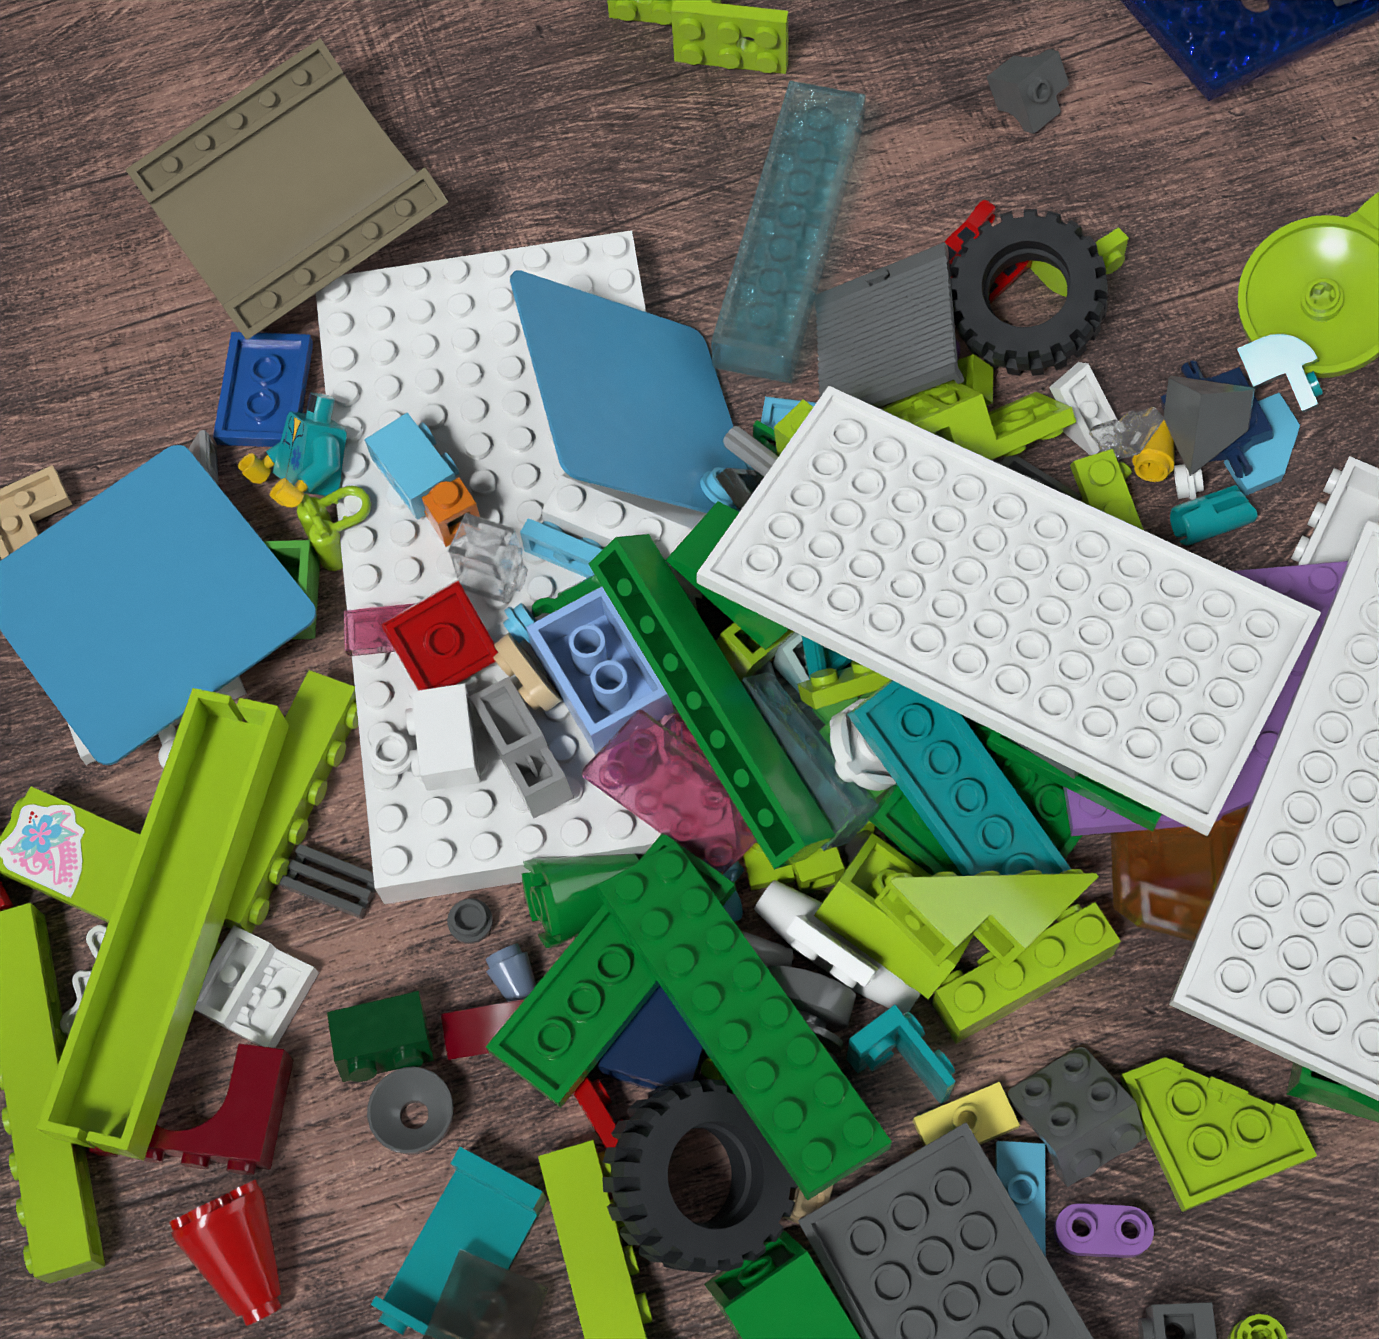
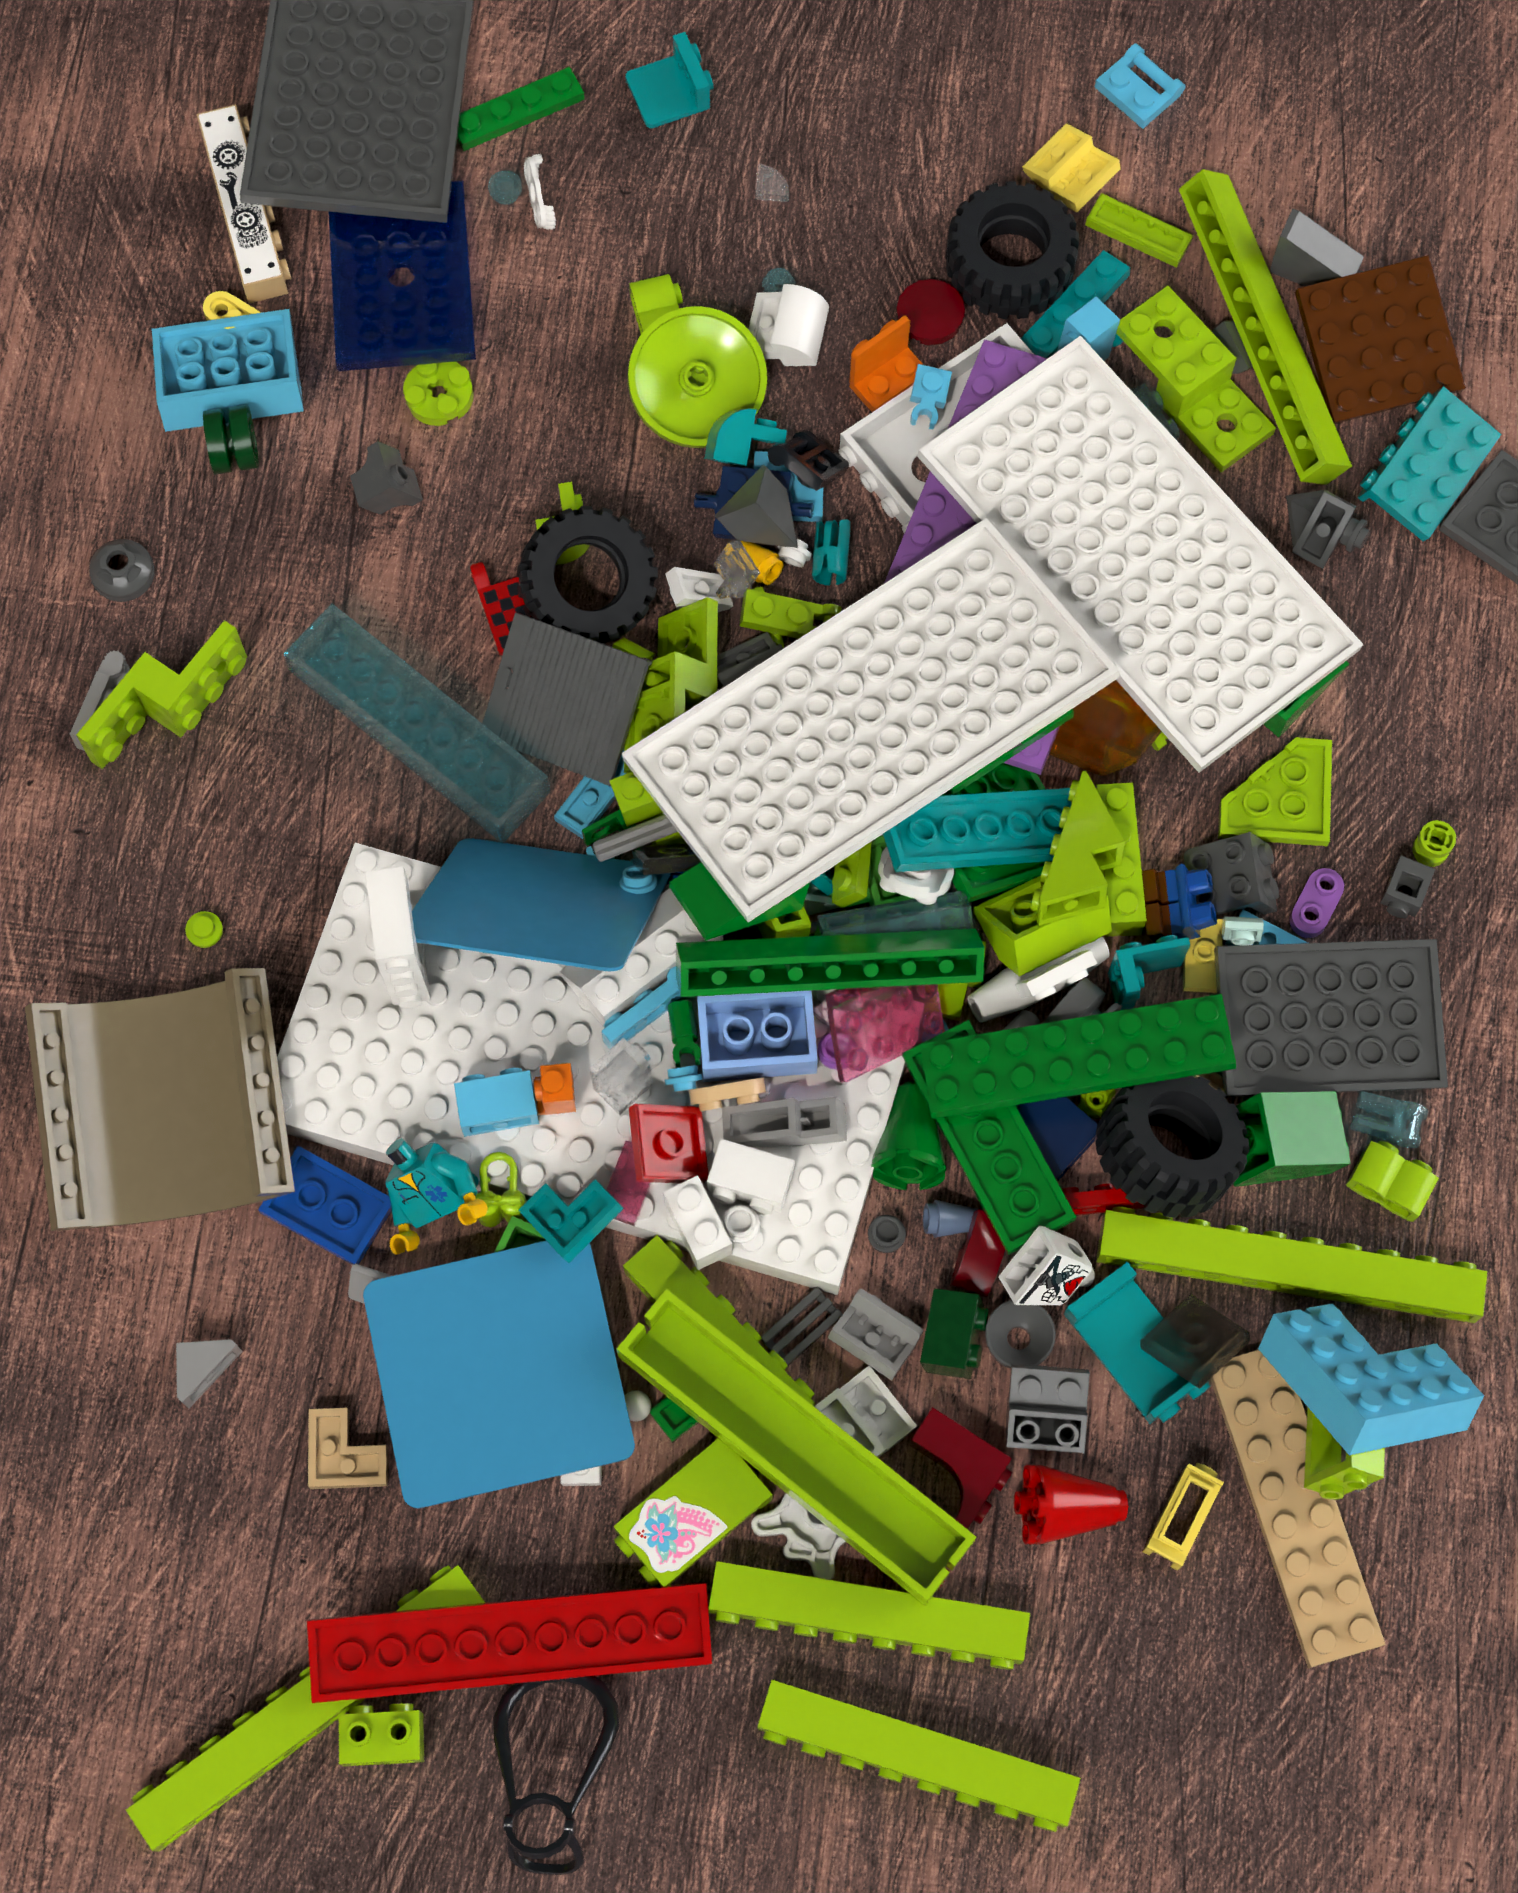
camera: 70 degrees left, 5 degrees up
none -> light grey slope [176,1339,243,1409]
none -> lime plate [185,911,223,948]
none -> white arch [365,866,431,1008]
none -> lime plate [403,357,474,426]
none -> teal plate [518,1179,624,1263]
none -> white brick [663,1175,732,1270]
none -> black plate [768,430,849,491]
none -> light grey bracket [828,1289,923,1380]
none -> white torso [998,1226,1095,1305]
none -> dark grey brick [1006,1363,1090,1453]
none -> blue hips [1142,864,1217,943]
none -> light aqua slope [1222,916,1264,946]

